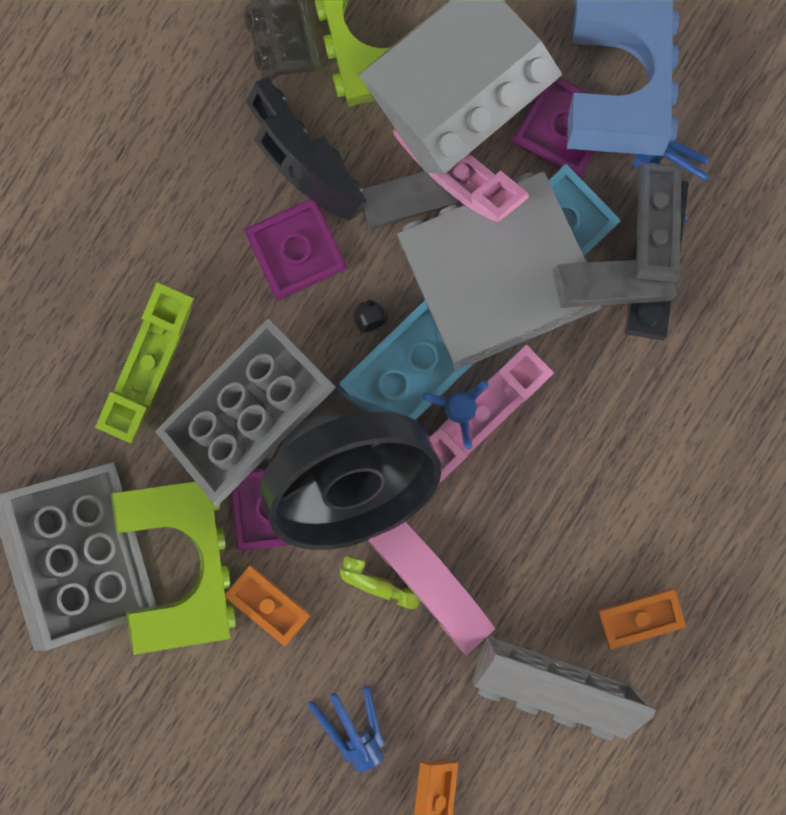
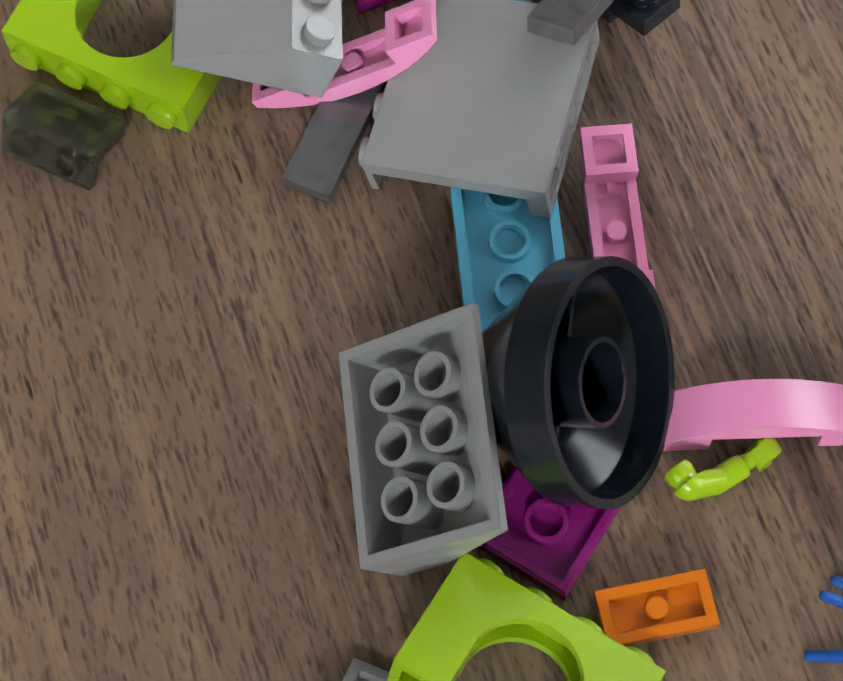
camera: 55 degrees left, 20 degrees down
lime slope [95,282,195,444] -> none
magenta tile [243,199,348,302] -> none
black slope [246,77,367,221] -> none
black hinge [353,300,388,333] -> none
blue plant [422,381,488,449] -> none

